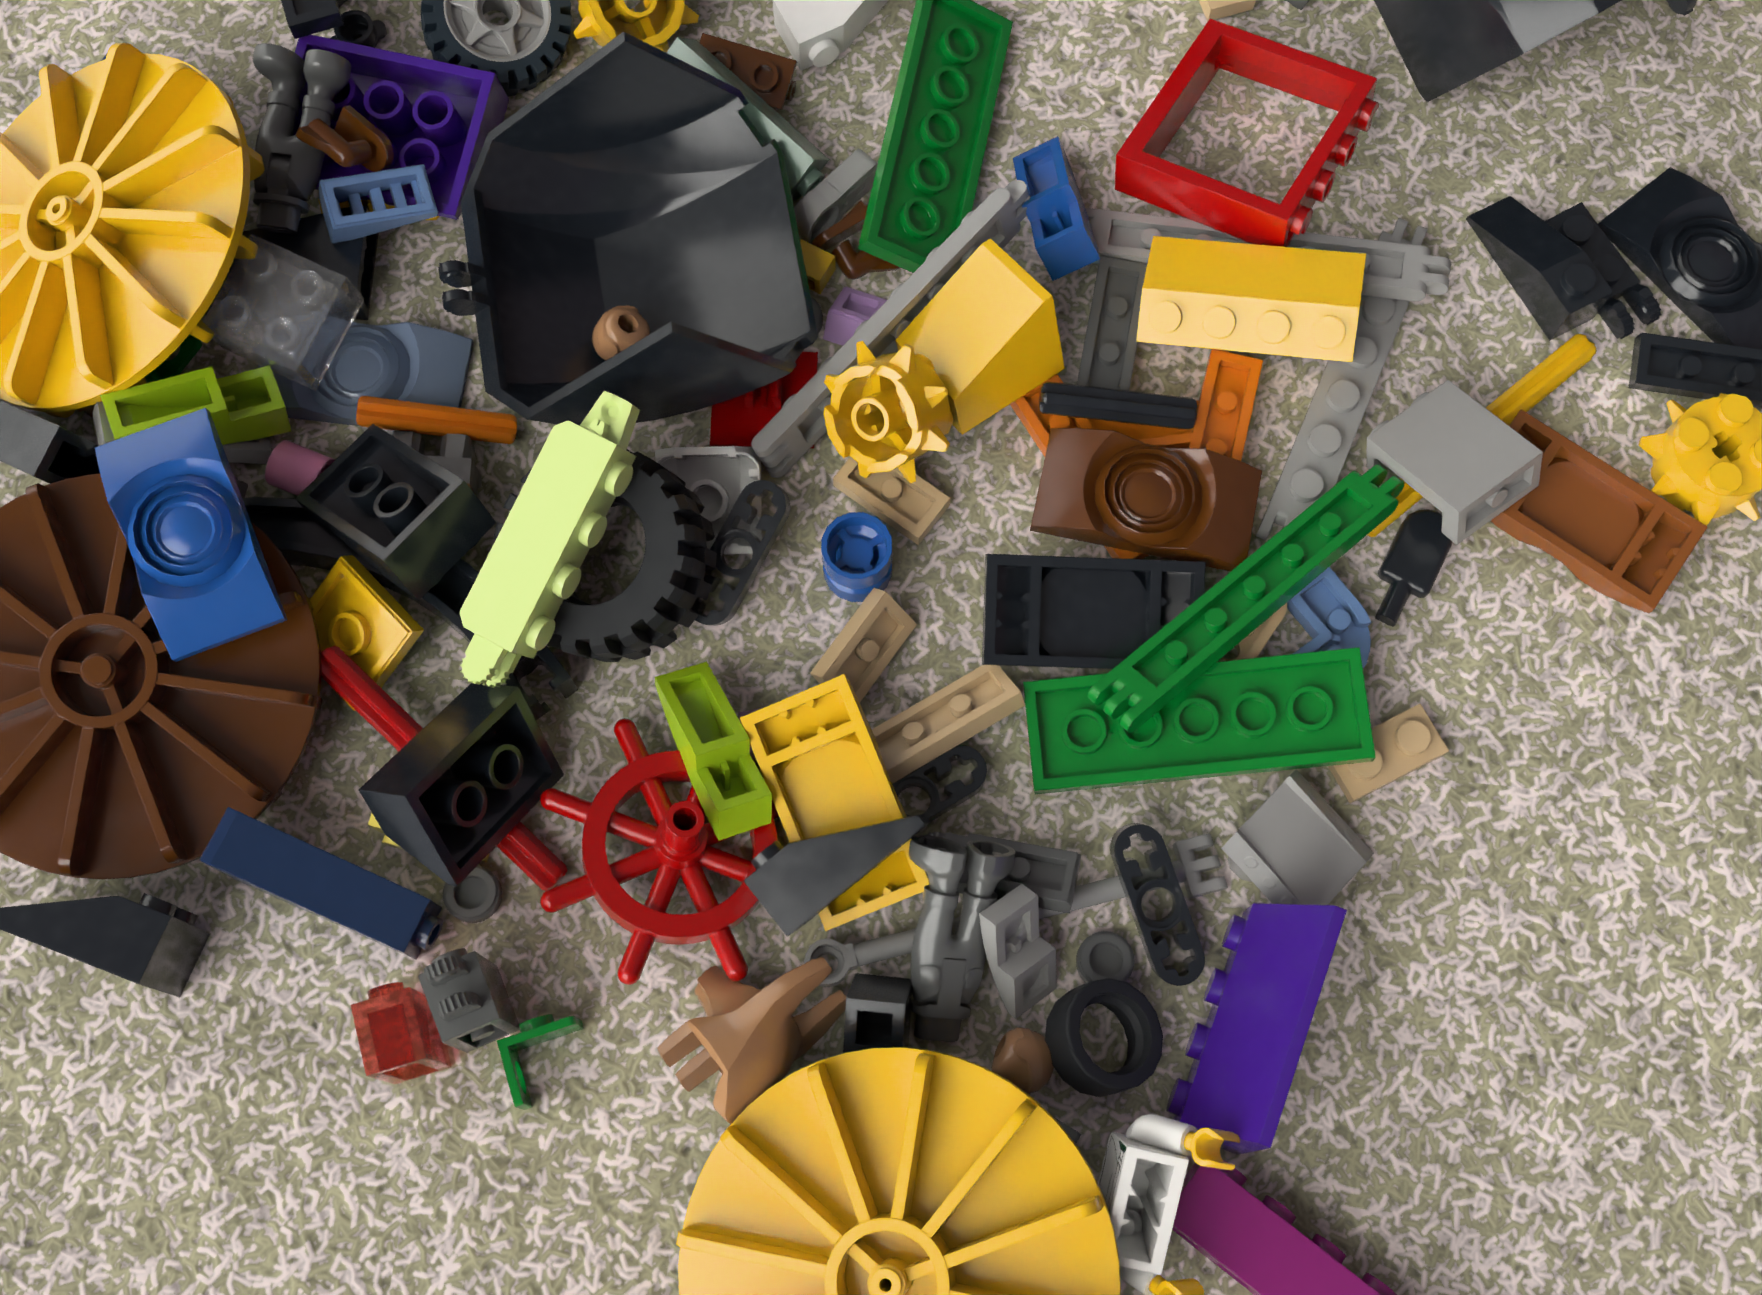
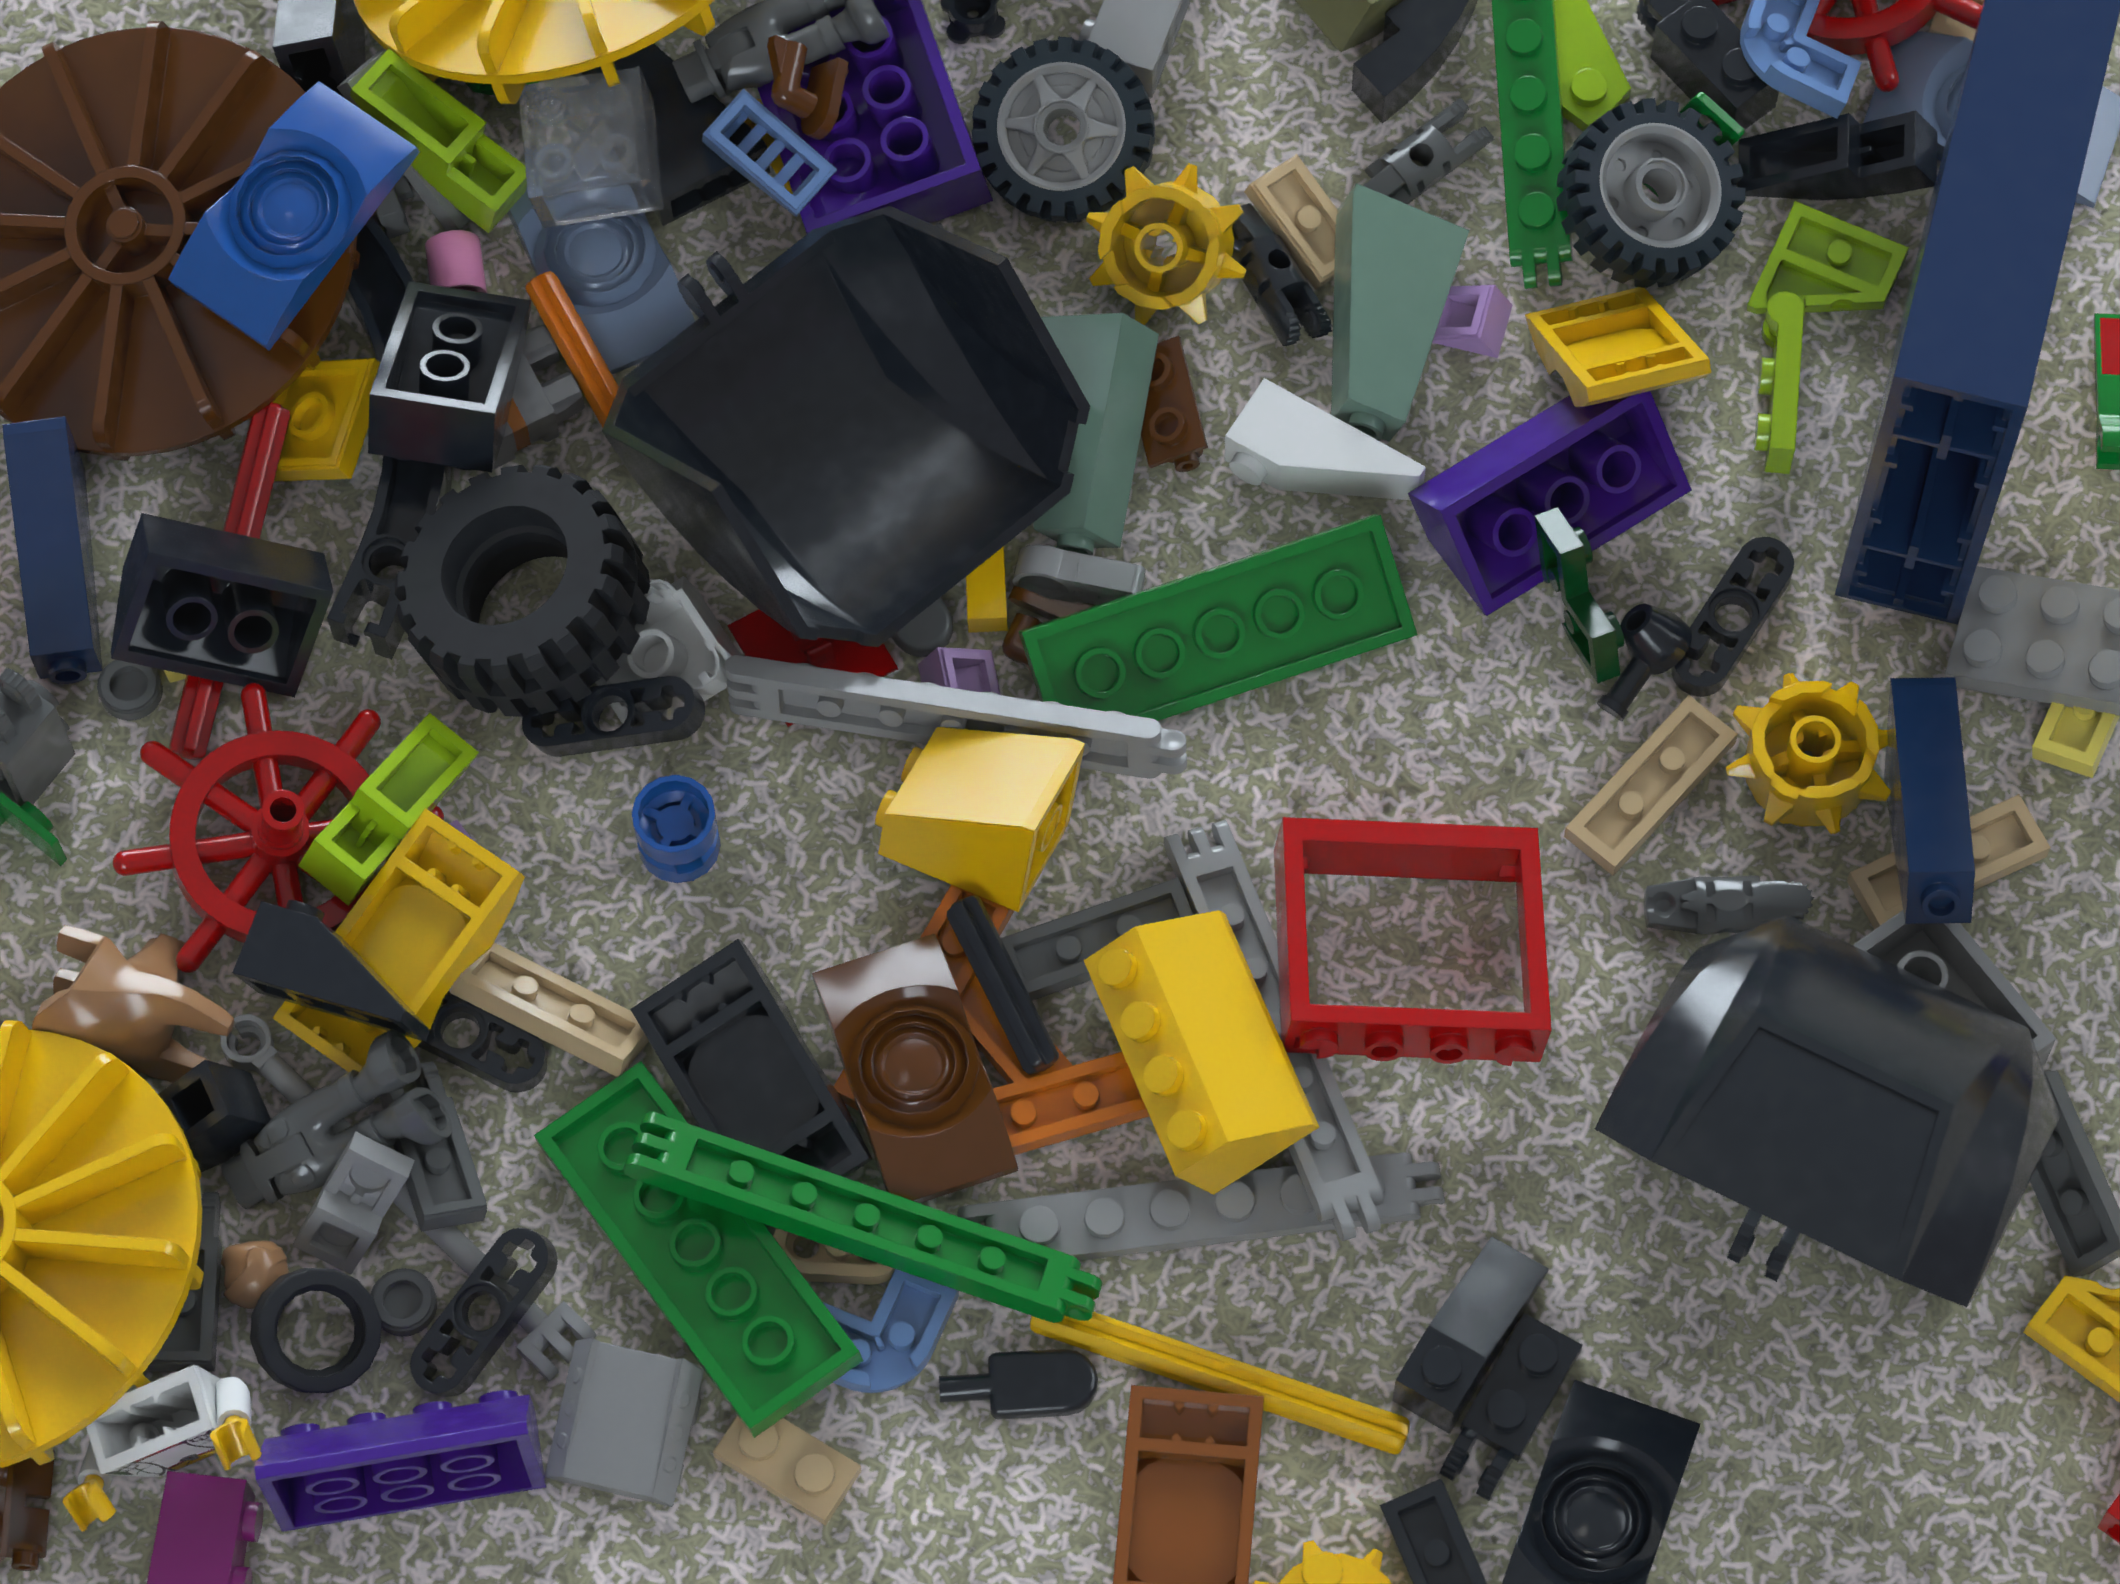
camera: 60 degrees right, 5 degrees down
yellowish green hinge [459,391,640,688] -> none
medium nougat piece [592,305,650,360] -> none
tan plate [810,588,917,703] -> none
yellow brick [823,340,953,483] -> none
tan plate [833,456,950,546] -> none
blue slope [1013,136,1100,281] -> none
light grey panel [1367,380,1543,545] -> none

